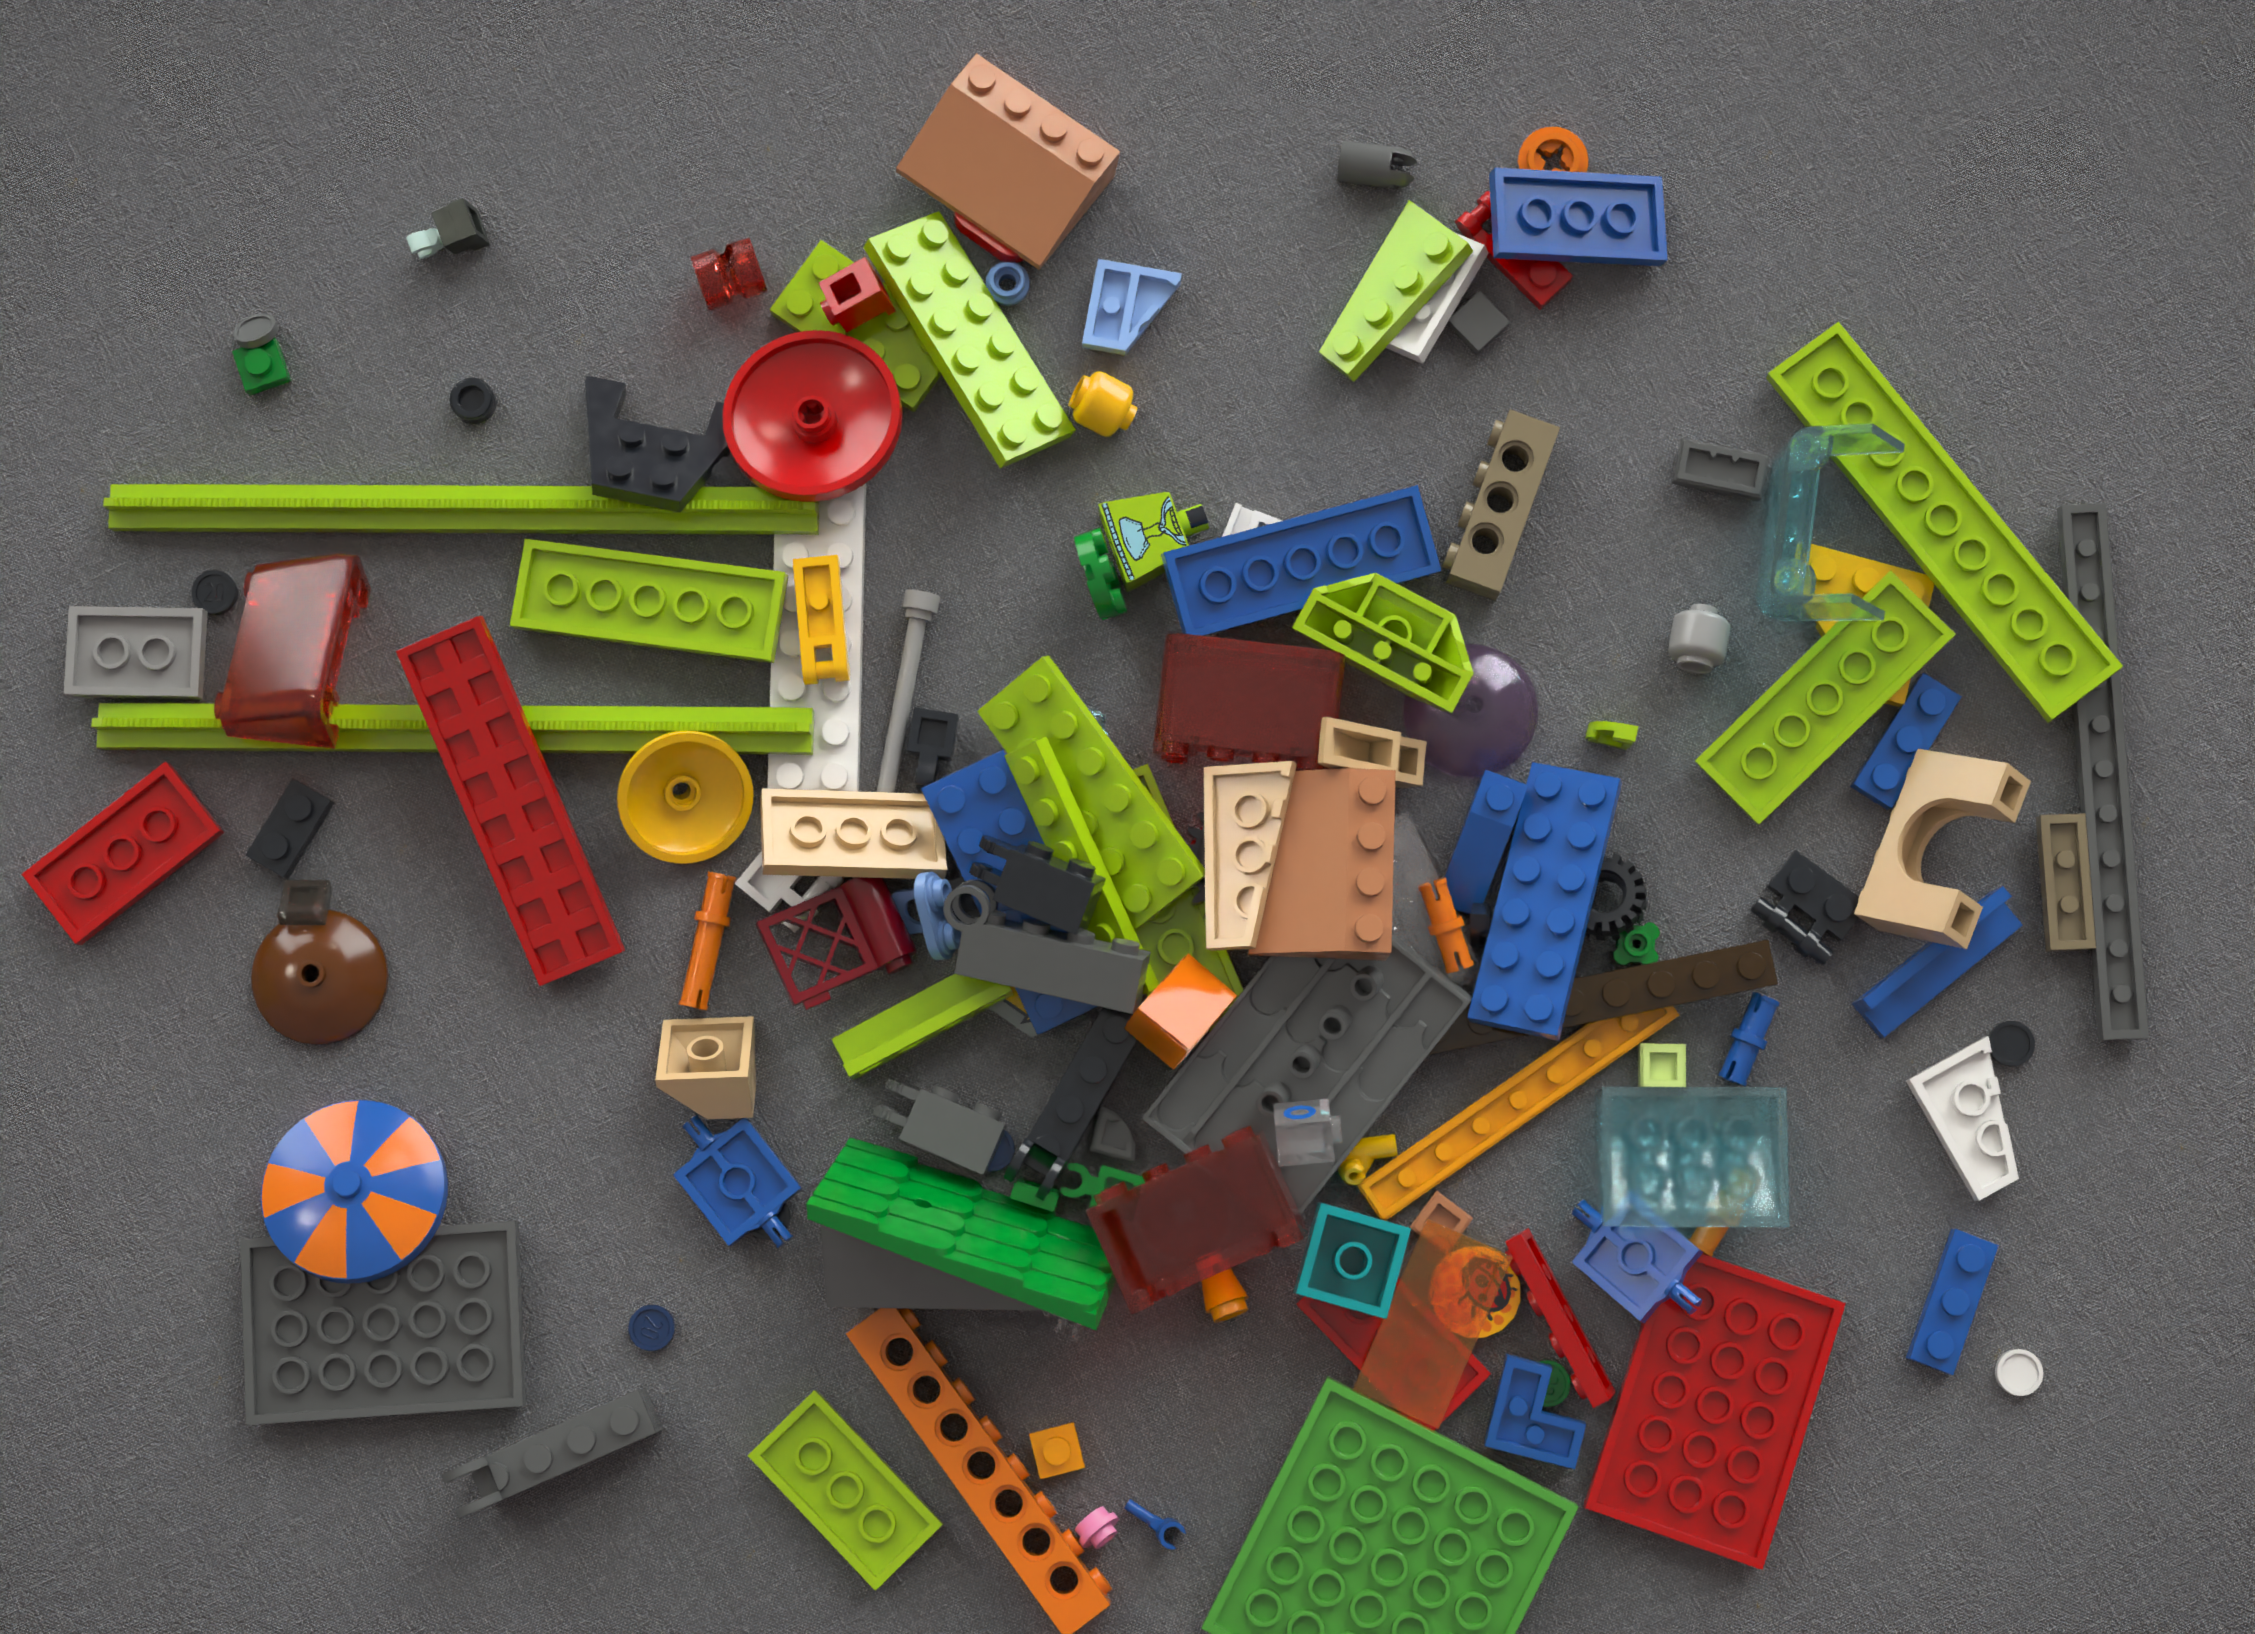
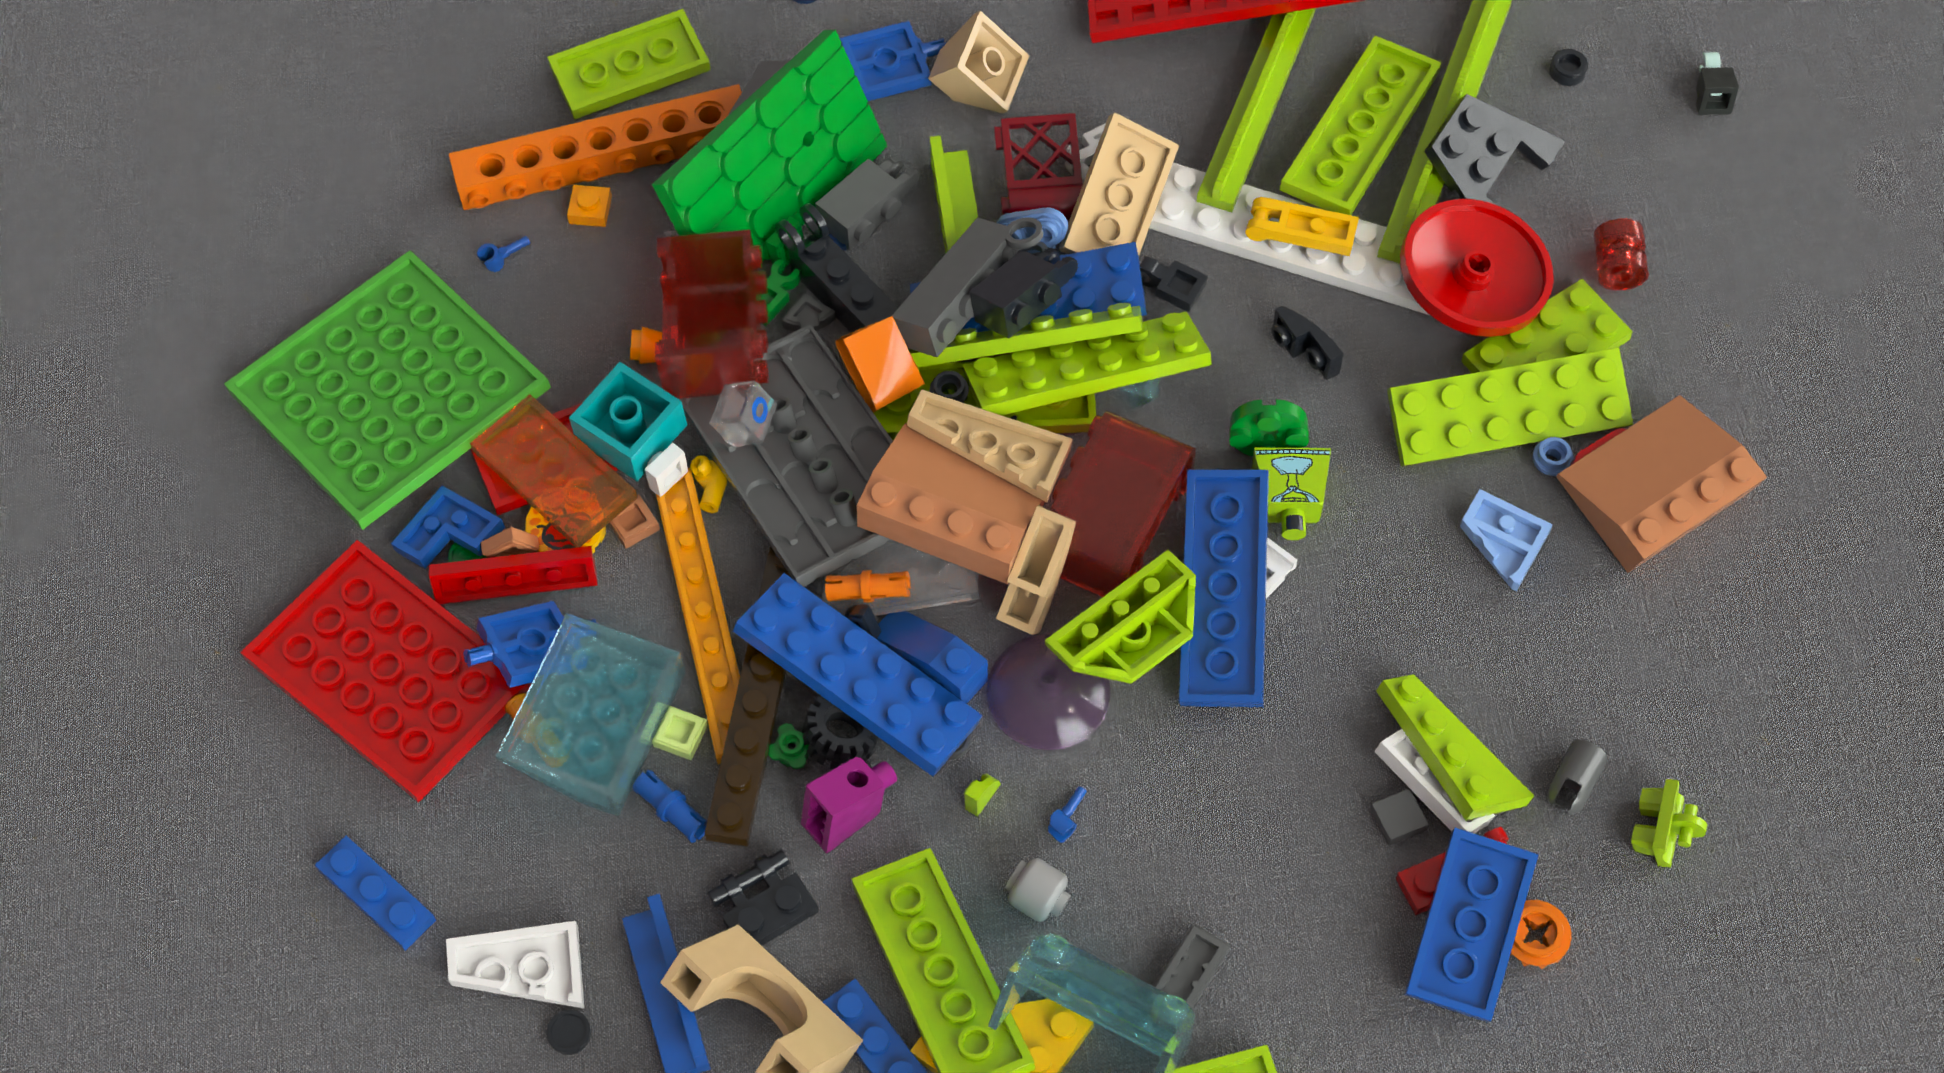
camera: 110 degrees right, 20 degrees down
yellow dish [617,731,754,864] -> none
orange pin [679,872,737,1010] -> none
red brick [819,257,896,333] -> none
light grey piece [876,589,940,793] -> none
yellow head [1068,371,1137,437] -> none
bright pink plate [1075,1506,1119,1549] -> none
dark tan brick [1442,409,1560,601] -> none
white piece [1995,1349,2043,1396] -> none
none -> nougat tile [481,527,540,558]
none -> white plate [645,443,688,497]
none -> magenta torso [801,757,897,854]
none -> black plate [929,371,969,403]
none -> blue hand [1048,786,1087,843]
none -> black slope [1271,306,1344,380]
none -> lime hips [1631,779,1707,868]

